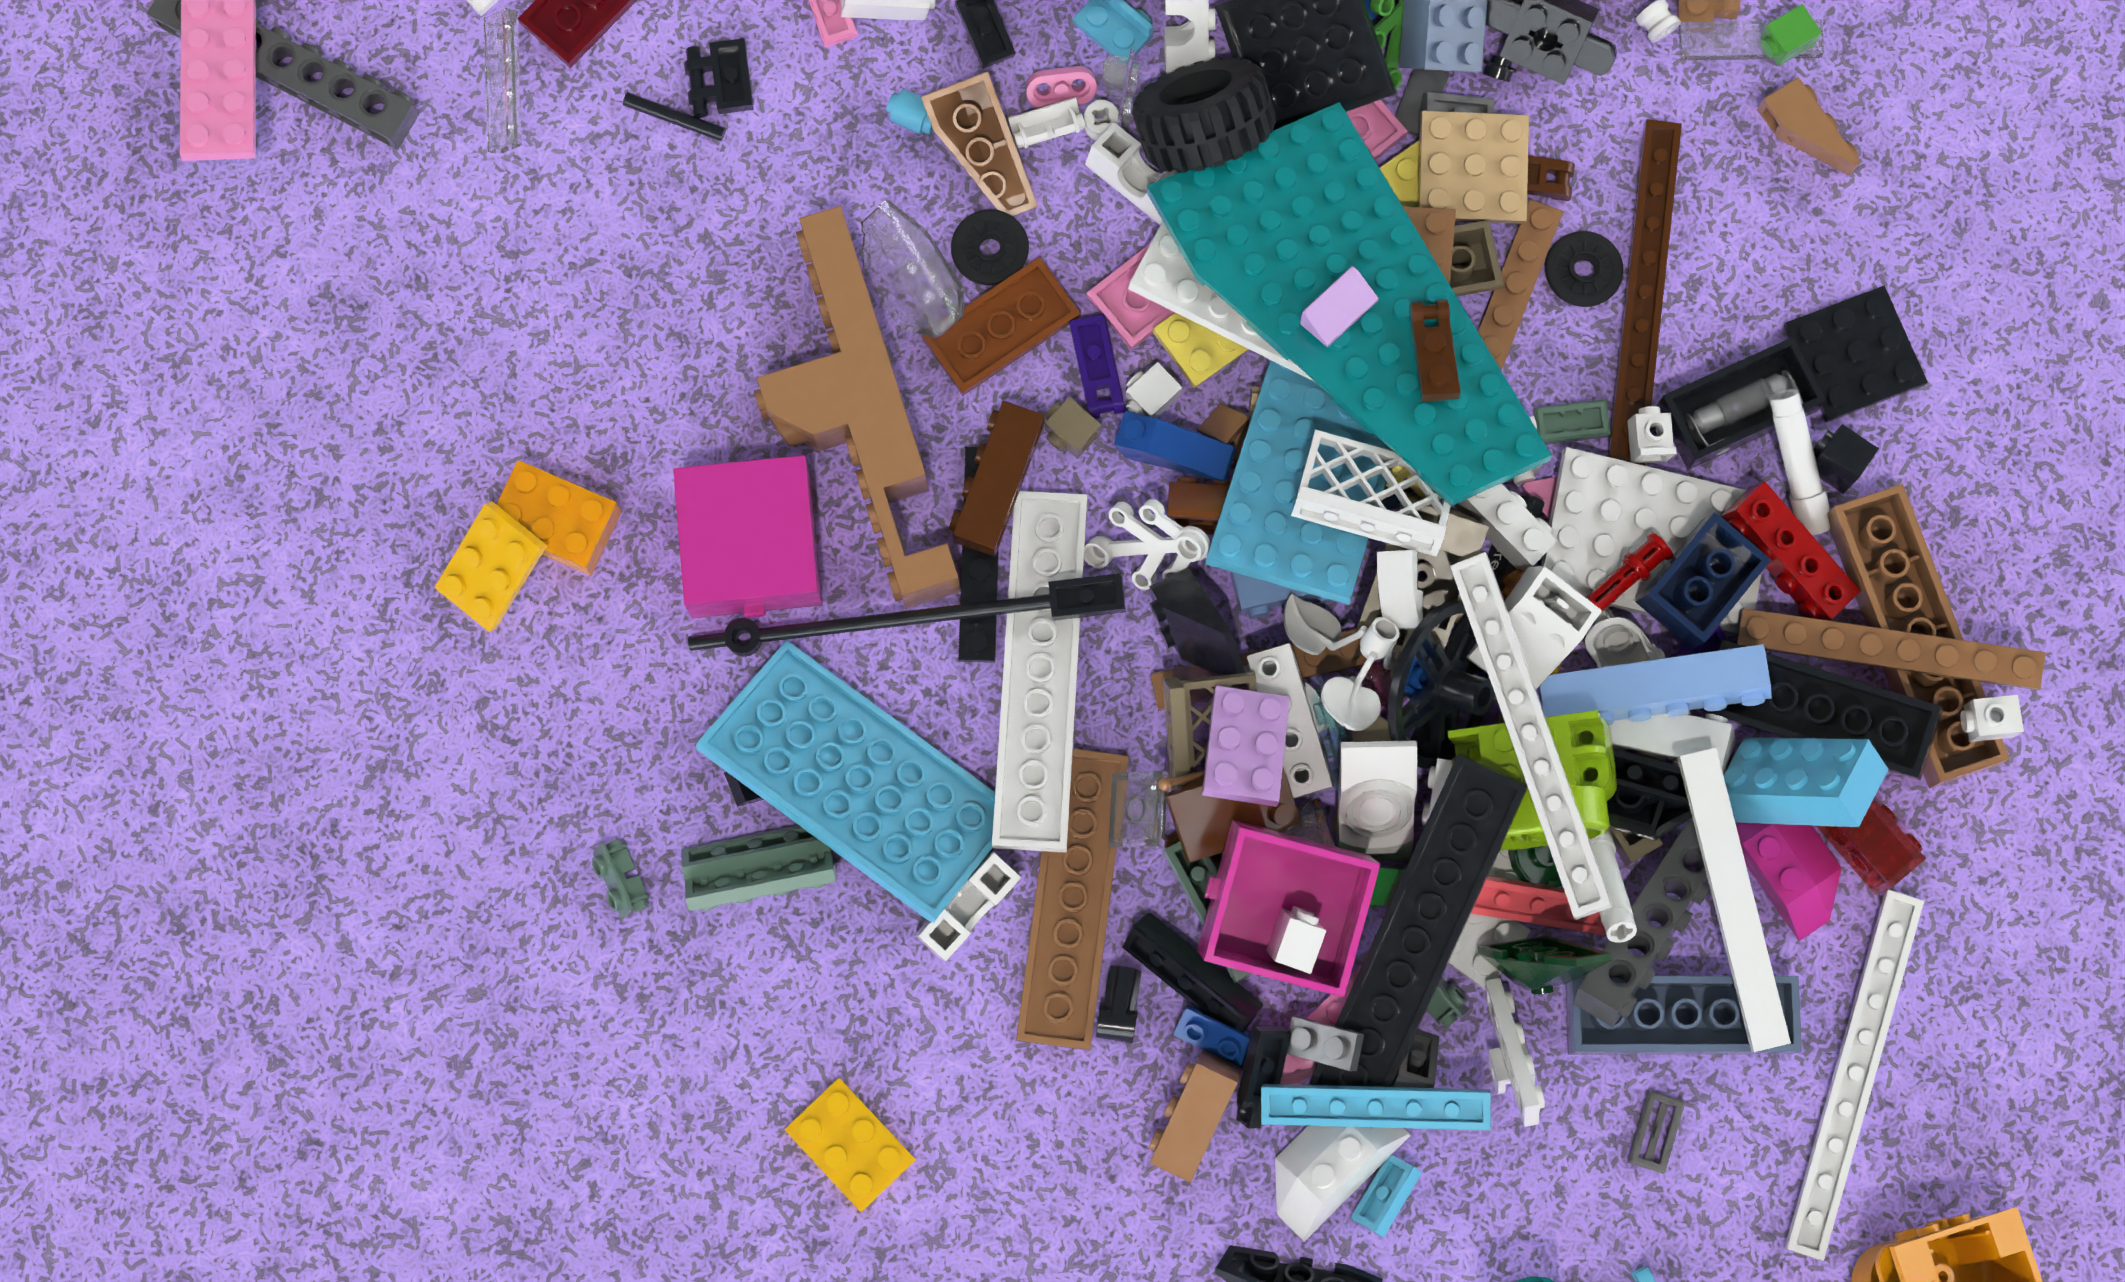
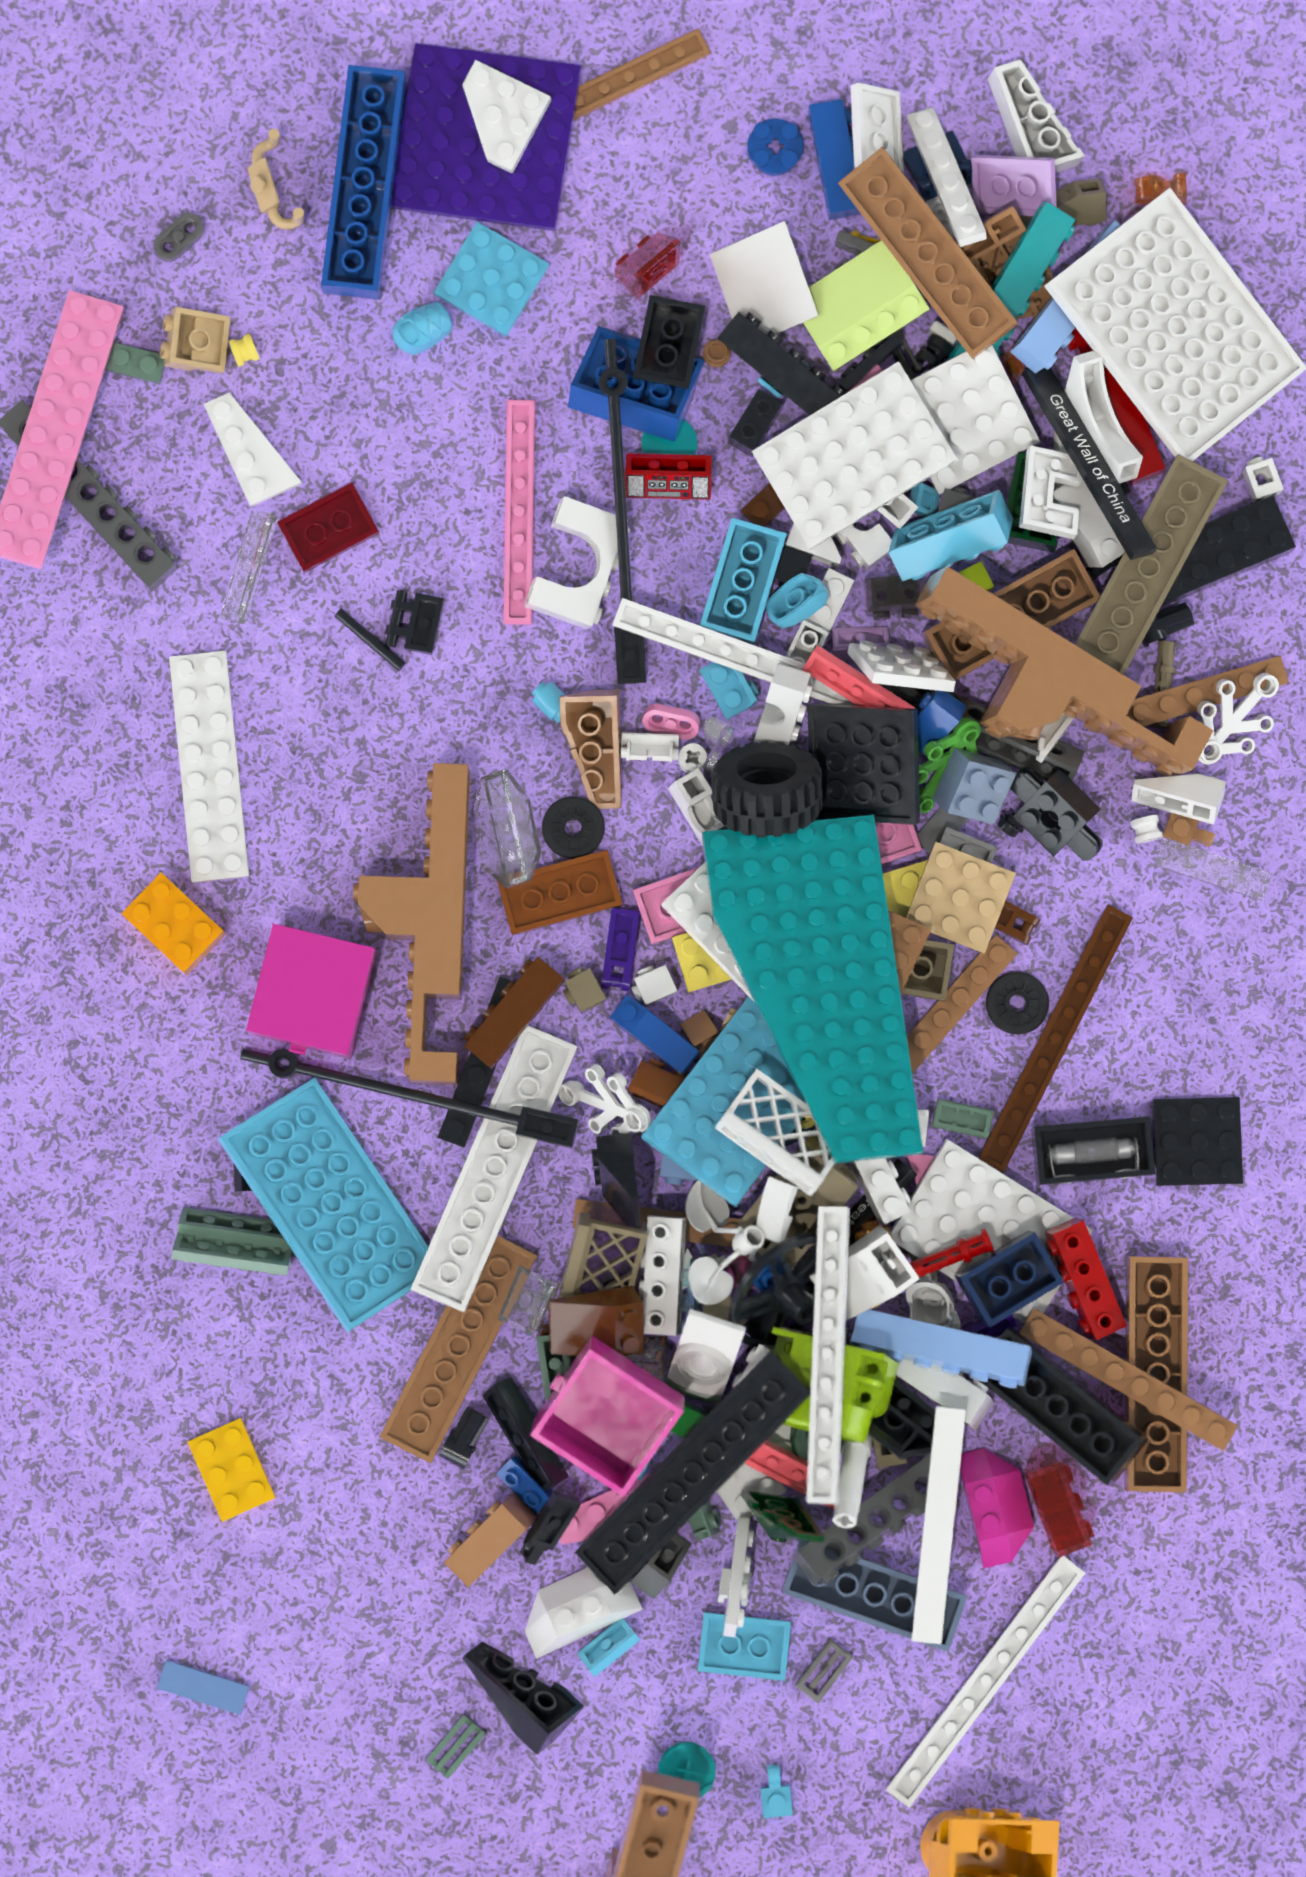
camera: 15 degrees right, 5 degrees up
yellow plate [434,501,547,632] -> none
sand green hinge [592,839,649,920] -> none
white arch [915,852,1021,961] -> none
medium nougat hinge [1158,770,1205,791] -> none
lavender plate [1202,685,1290,807] -> none
medium azure plate [1261,1084,1491,1130] -> none
white brick [1266,906,1326,974] -> none
flat silver plate [1287,1016,1364,1071] -> none
lavender slope [1300,266,1379,348] -> none
reddish brown plate [1409,299,1461,402] -> none
white brick [1627,406,1677,463] -> none
medium azure brick [1723,737,1889,827] -> none
medium nougat slope [1757,77,1861,176] -> none
bright green brick [1760,4,1822,66] -> none
white piece [1769,389,1830,535] -> none
black brick [1813,424,1879,494] -> none
white brick [1960,695,2024,742] -> none
none -> white plate [169,651,249,883]
none -> medium azure plate [698,1612,791,1681]

